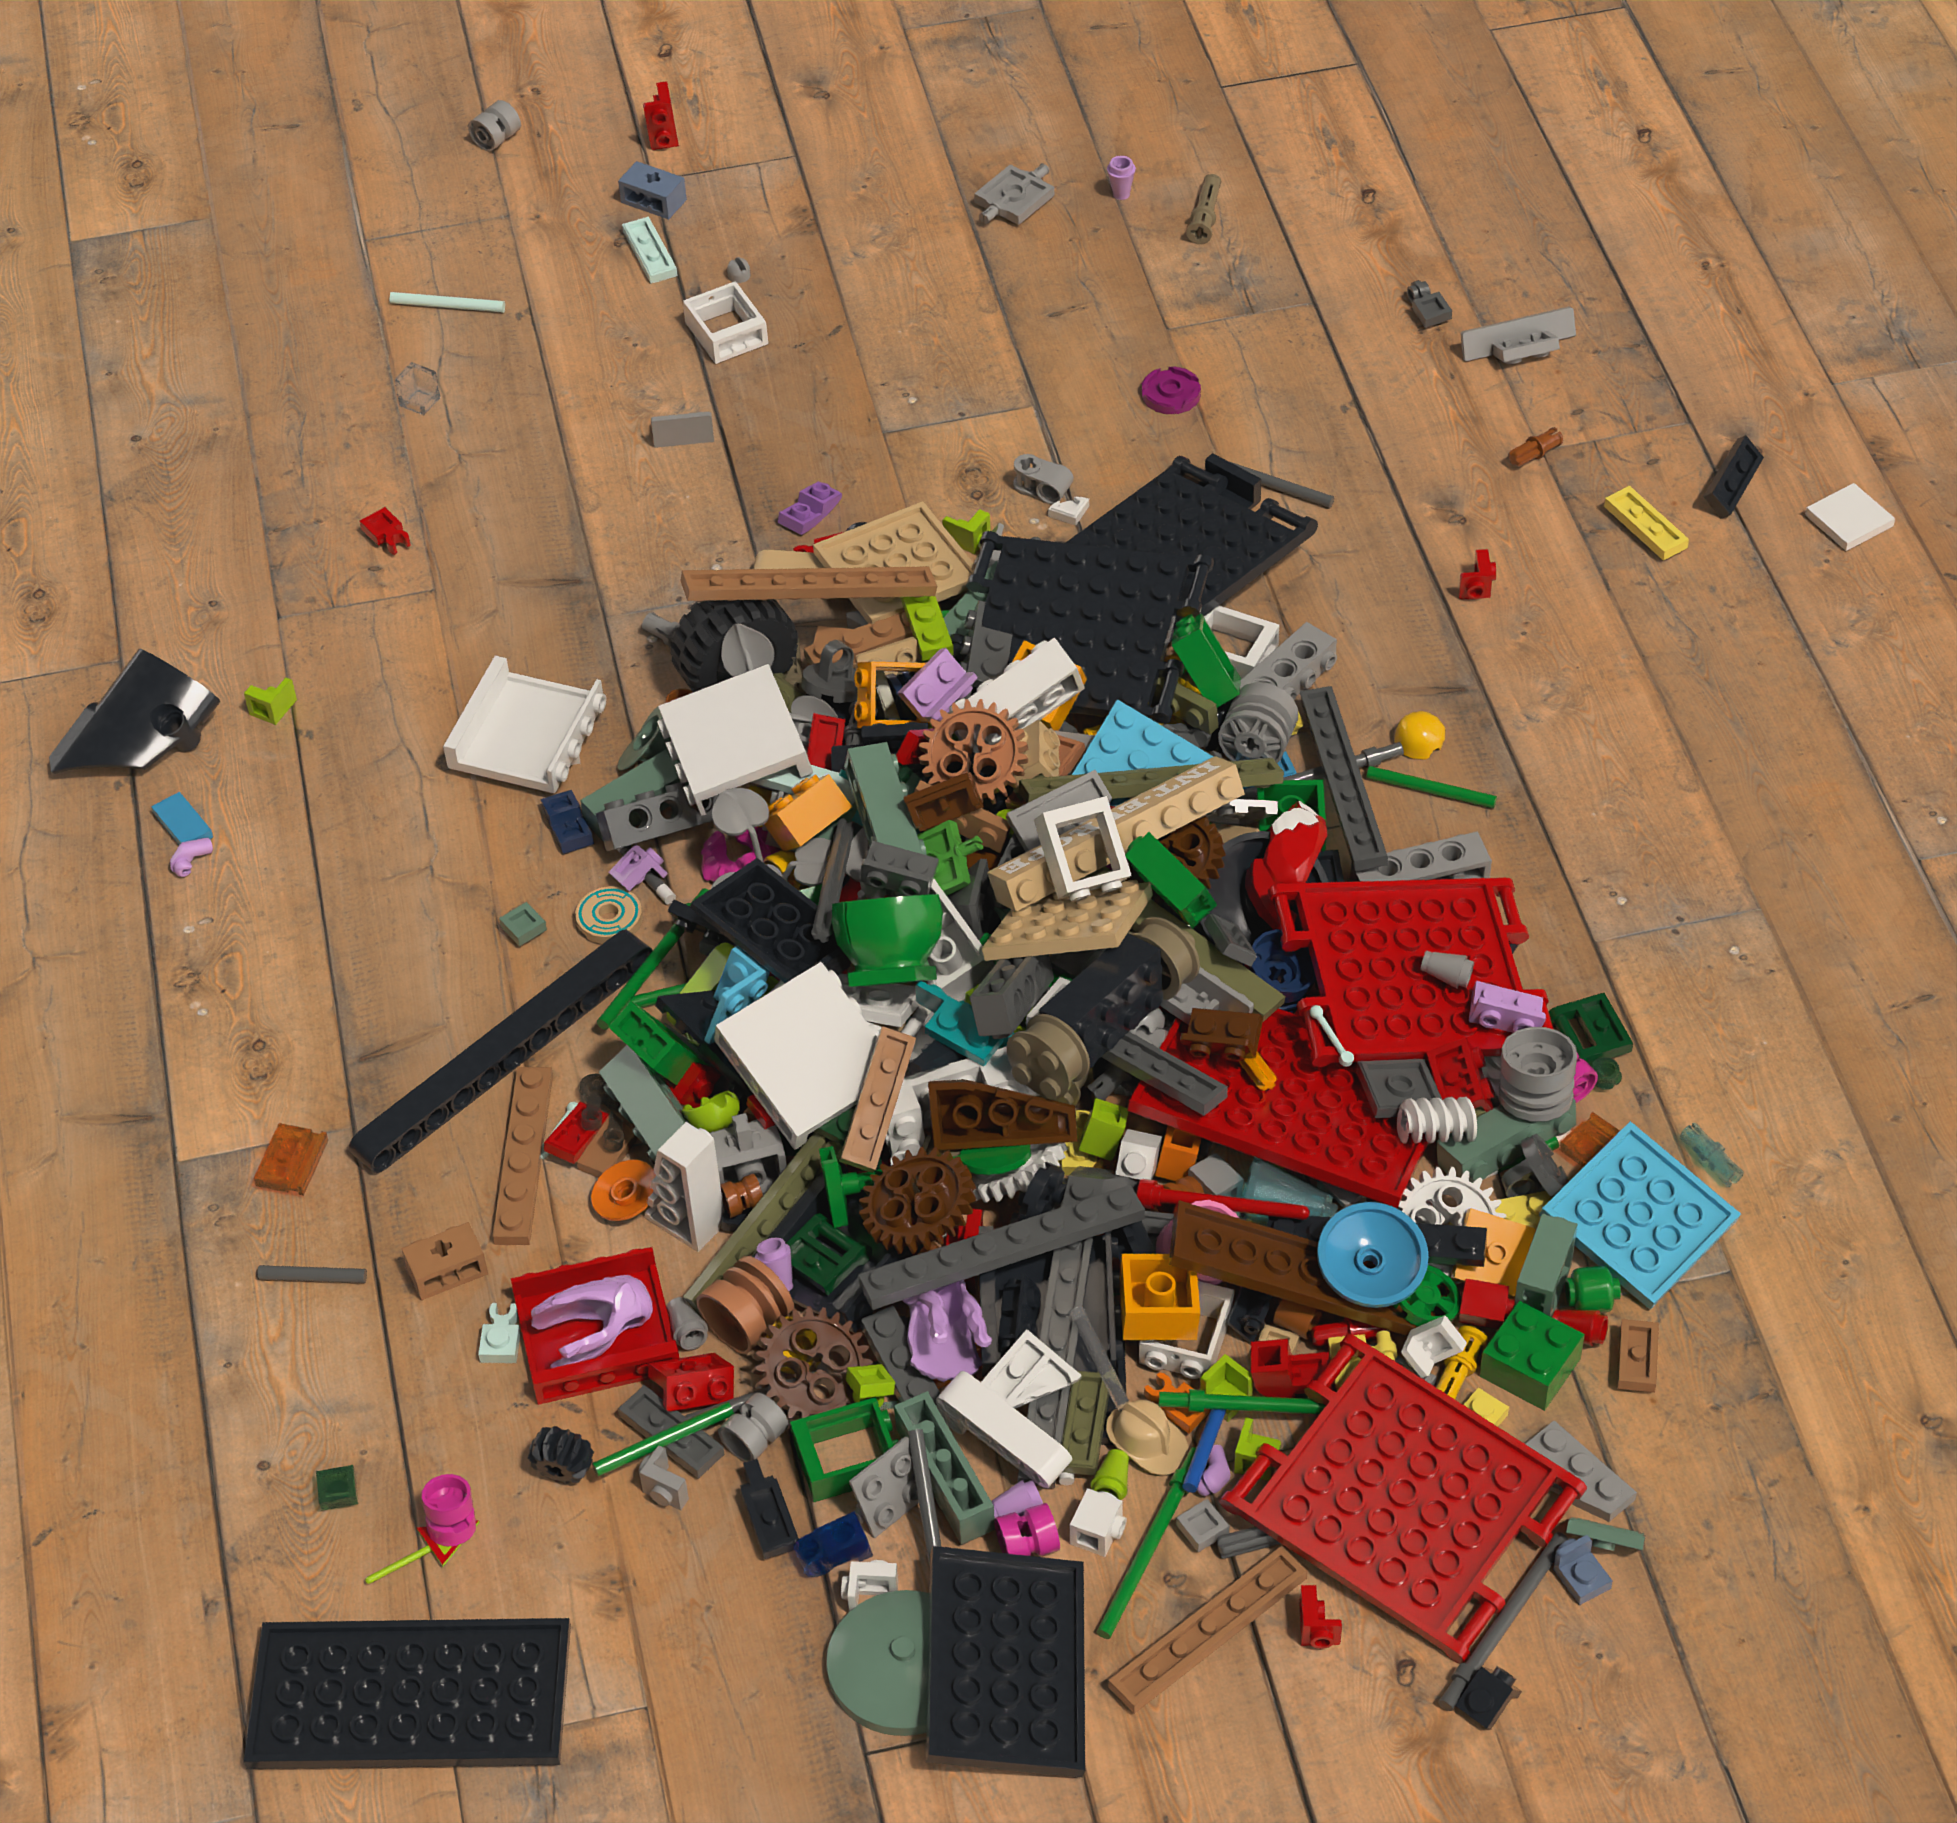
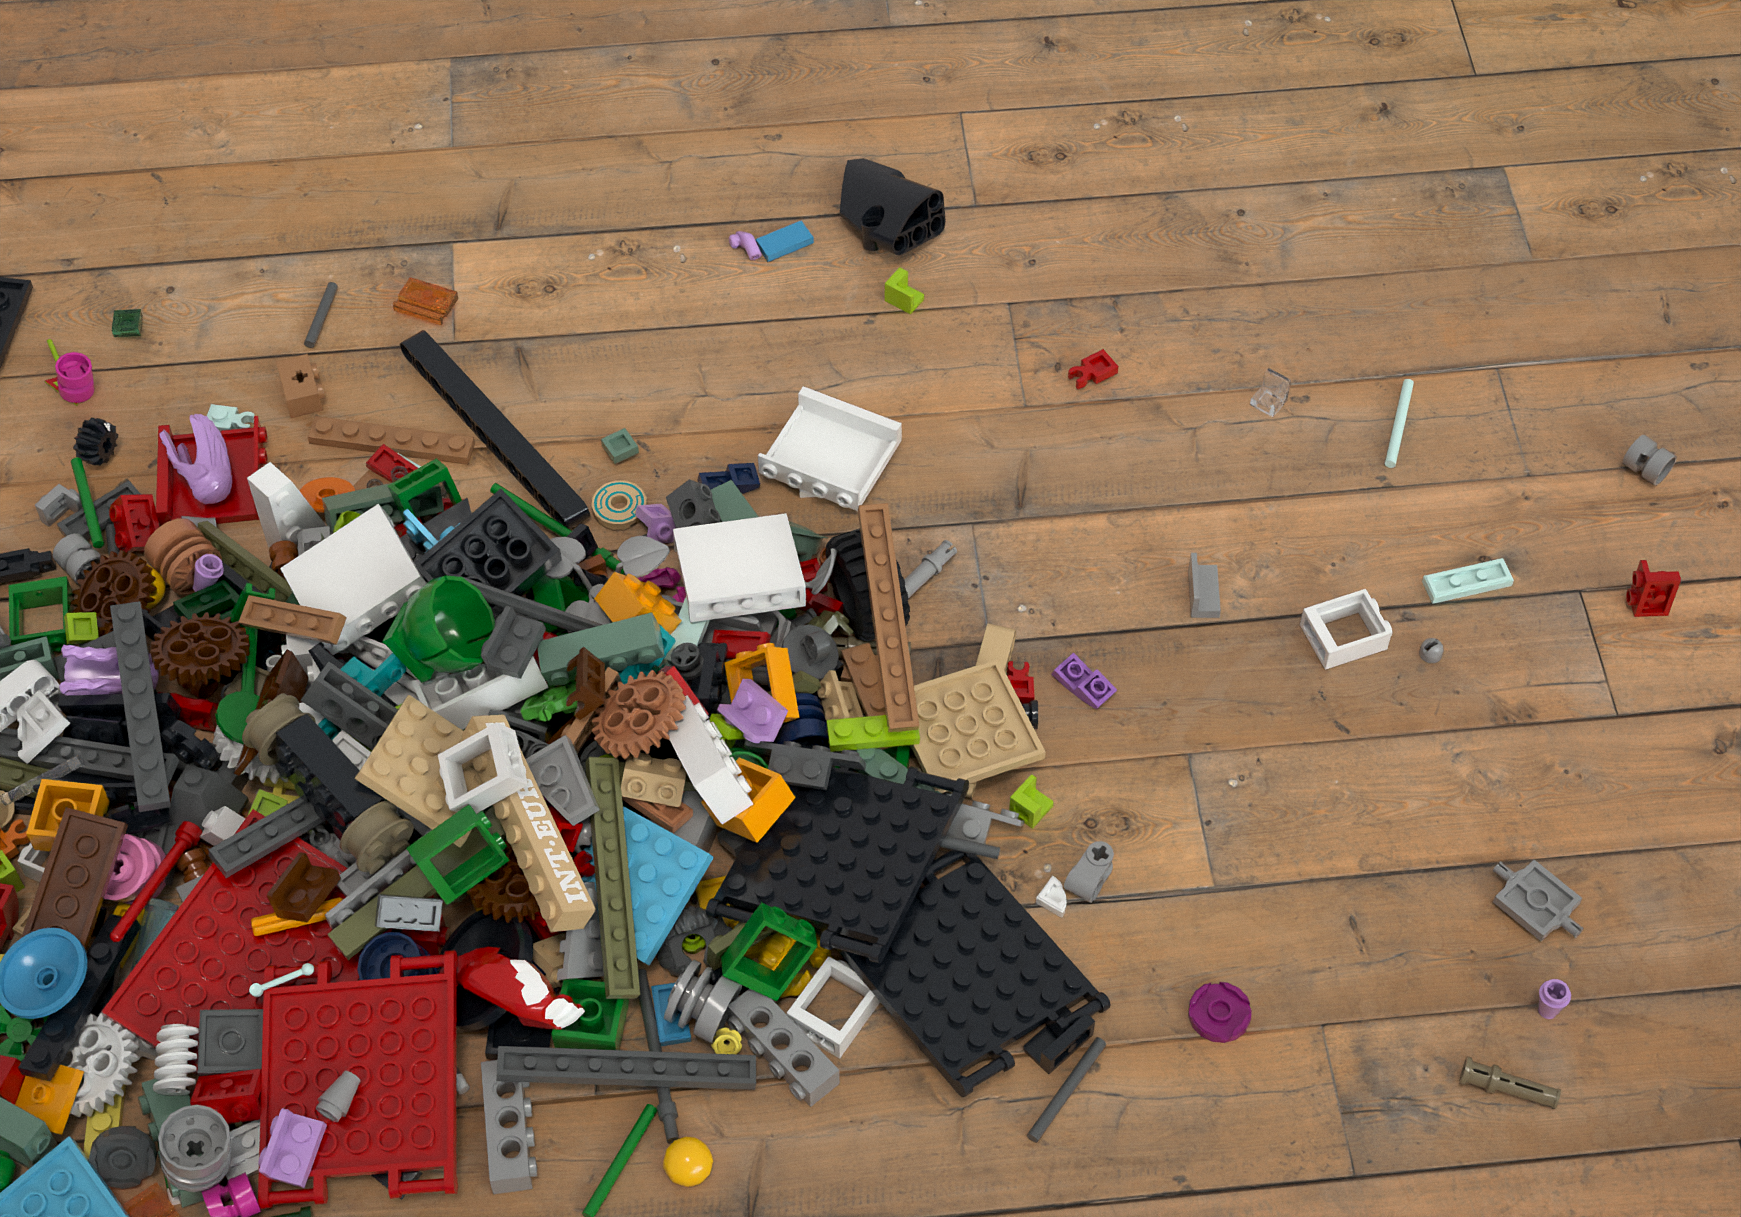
camera: 95 degrees right, 5 degrees up
sand blue brick [618,161,687,220] -> none

